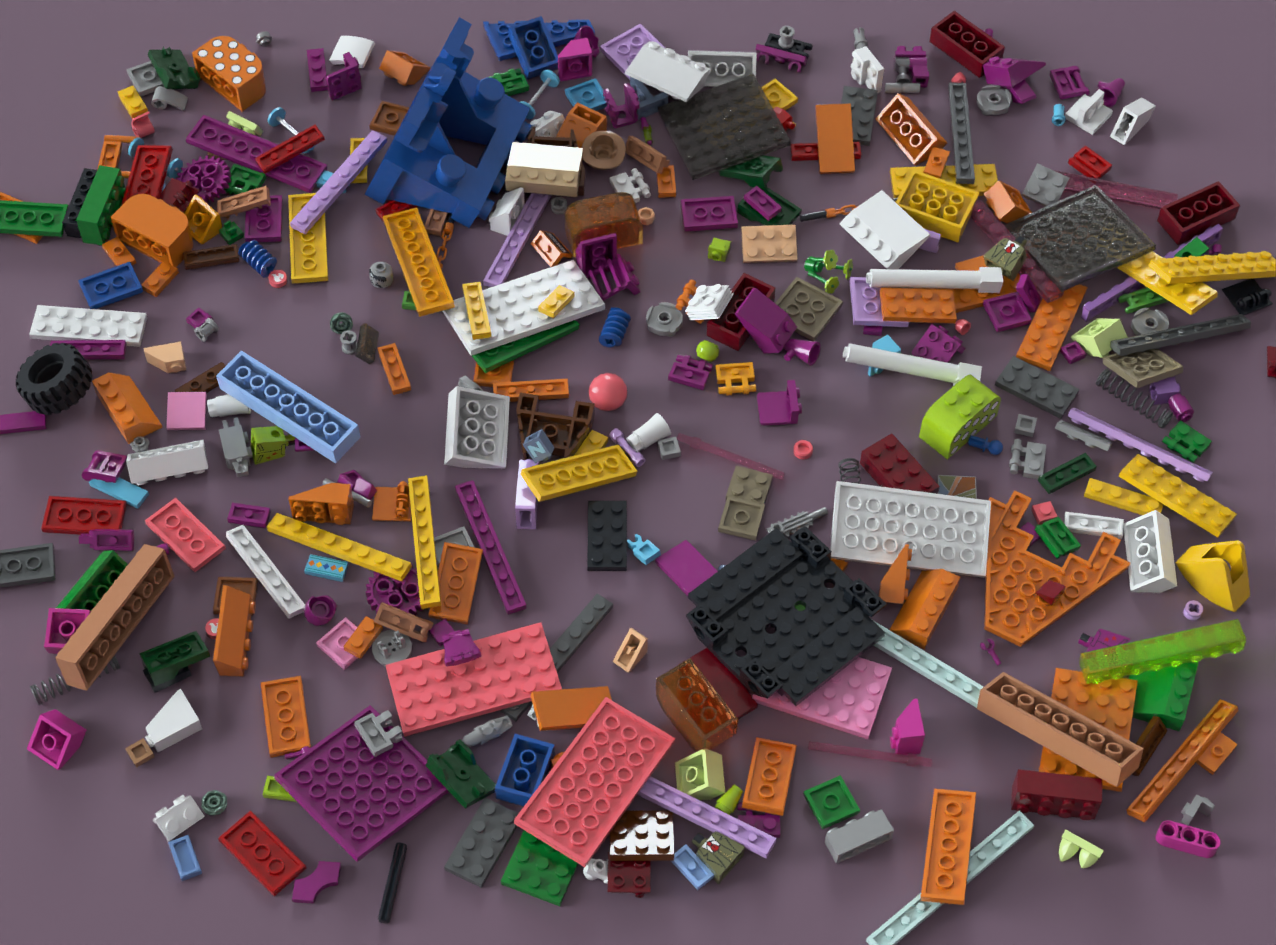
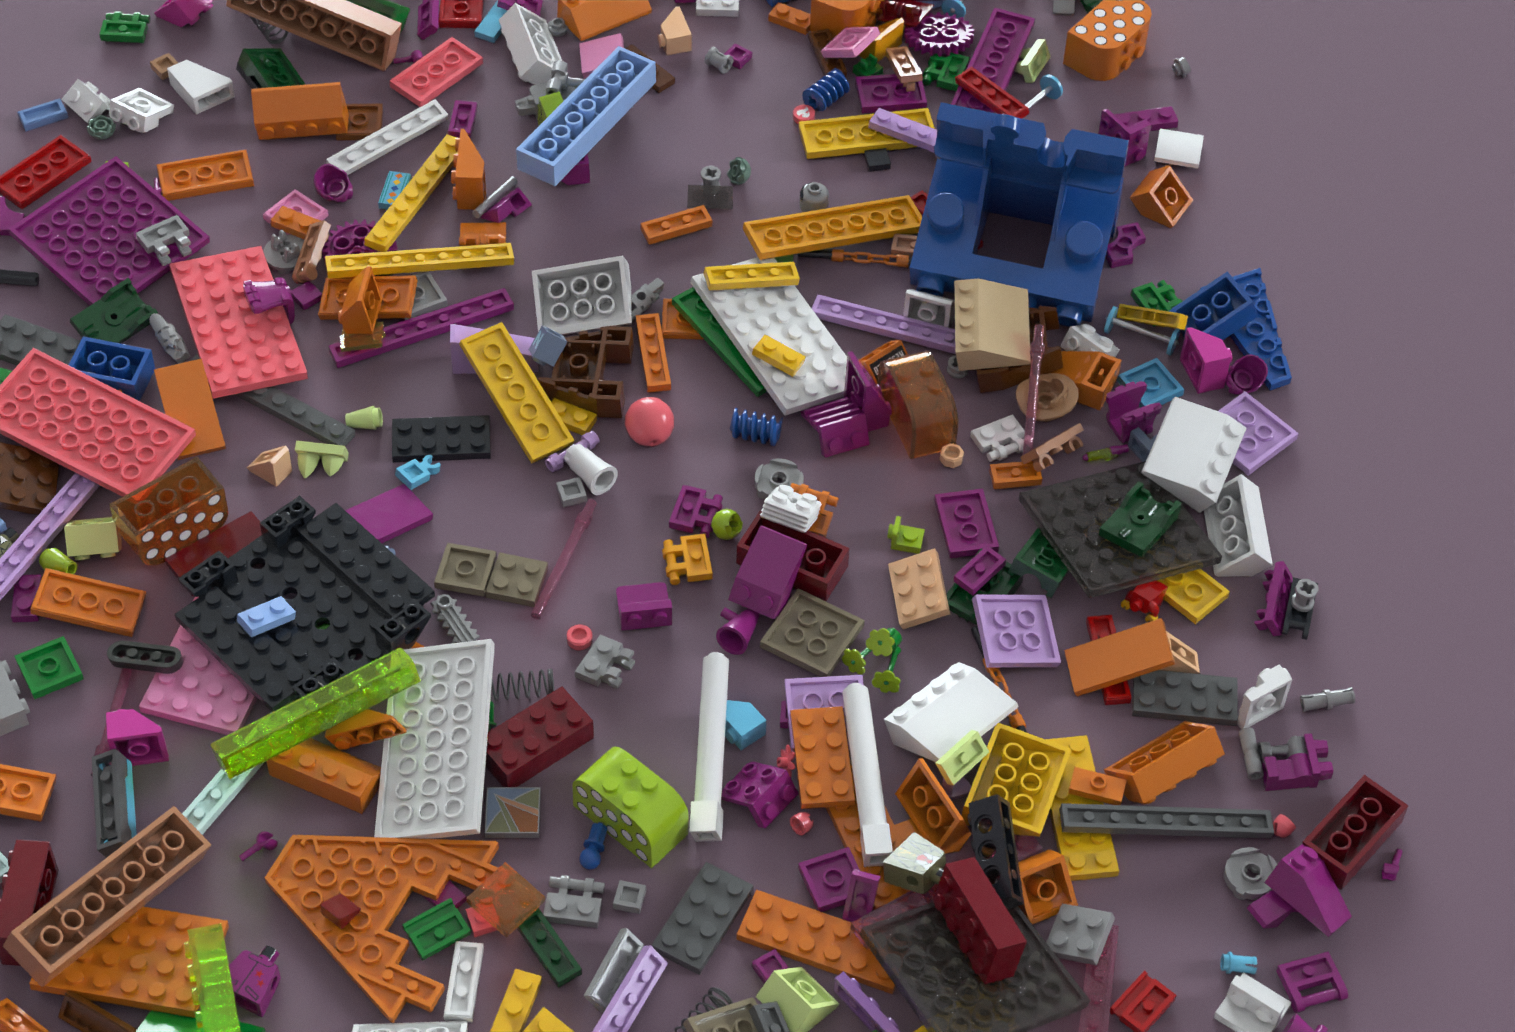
camera: 85 degrees right, 5 degrees down
none -> dark grey piece [92,748,137,858]
none -> green plate [99,11,150,43]
none -> pearl dark grey plate [107,641,184,674]
none -> white plate [109,88,174,133]
none -> clear neon green brick [210,647,421,779]
none -> light blue plate [237,596,296,637]
none -> yellowish green tile [295,441,349,478]
none -> orange slope [338,266,382,334]
none -> clear yellow piece [339,322,386,352]
none -> yellowish green cone [345,406,383,430]
none -> clear orange plate [466,862,545,938]
none -> light grey bar [546,61,585,95]
none -> light grey plate [575,634,635,689]
none -> coral plant [777,745,796,778]
none -> bright pink tile [821,27,880,58]
none -> black tile [864,148,891,172]
none -> orange slope [895,758,971,854]
none -> dark red brick [933,857,1027,985]
none -> yellowish green plate [935,730,989,785]
none -> black brick [968,794,1024,909]
none -> lavender plate [972,595,1061,668]
none -> clear pink bar [1022,325,1045,455]
none -> dark green piece [1098,481,1182,557]
none -> yellow piece [1116,304,1188,330]

